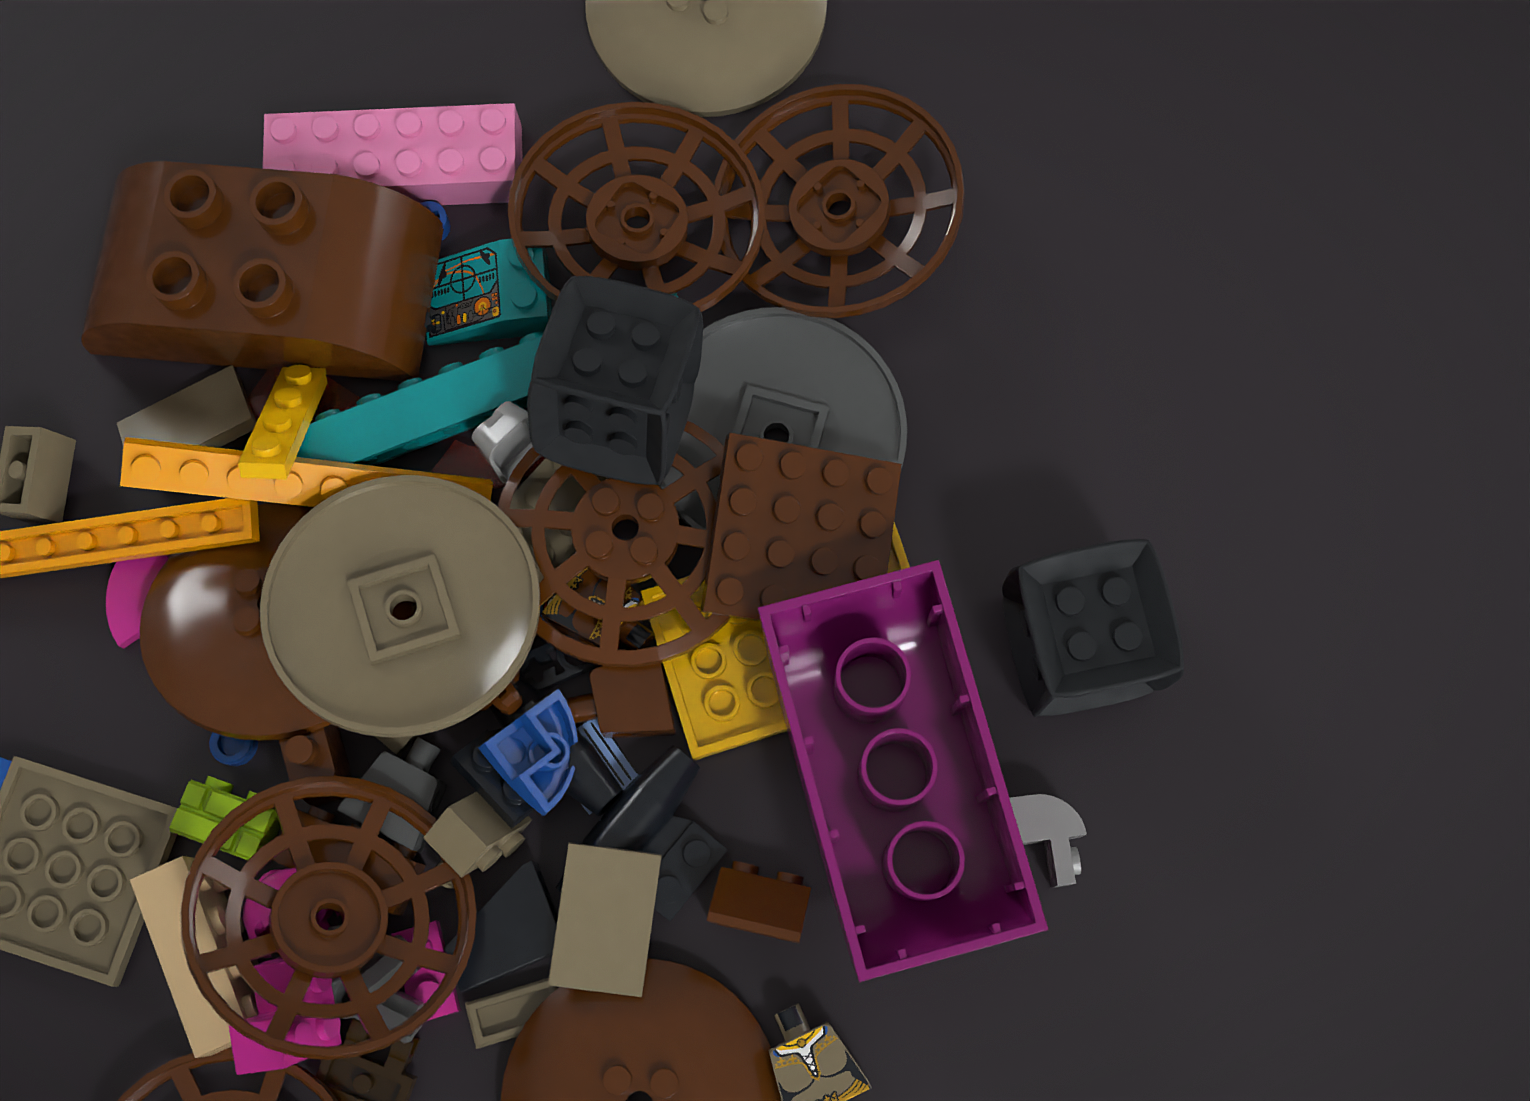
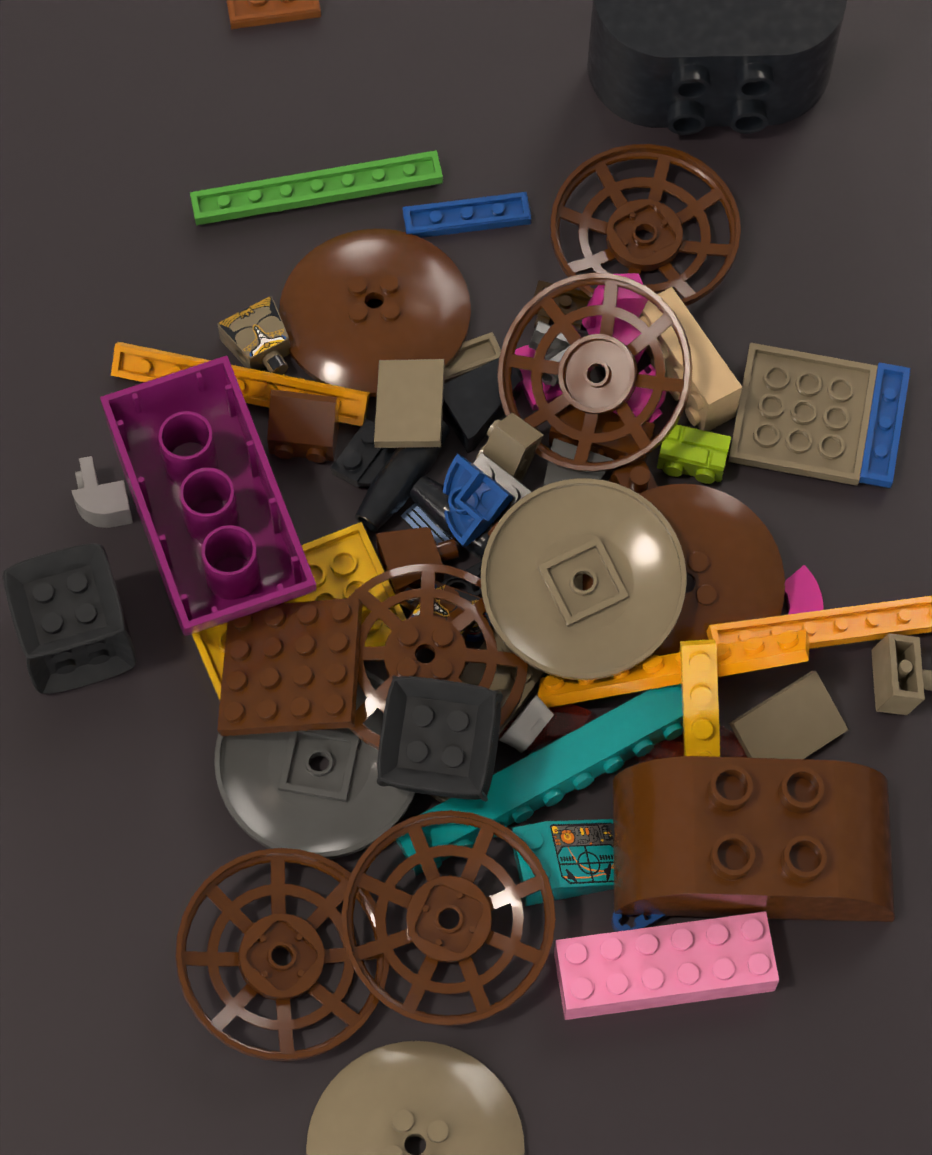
camera: 170 degrees right, 10 degrees down
none -> light orange plate [111,342,370,426]

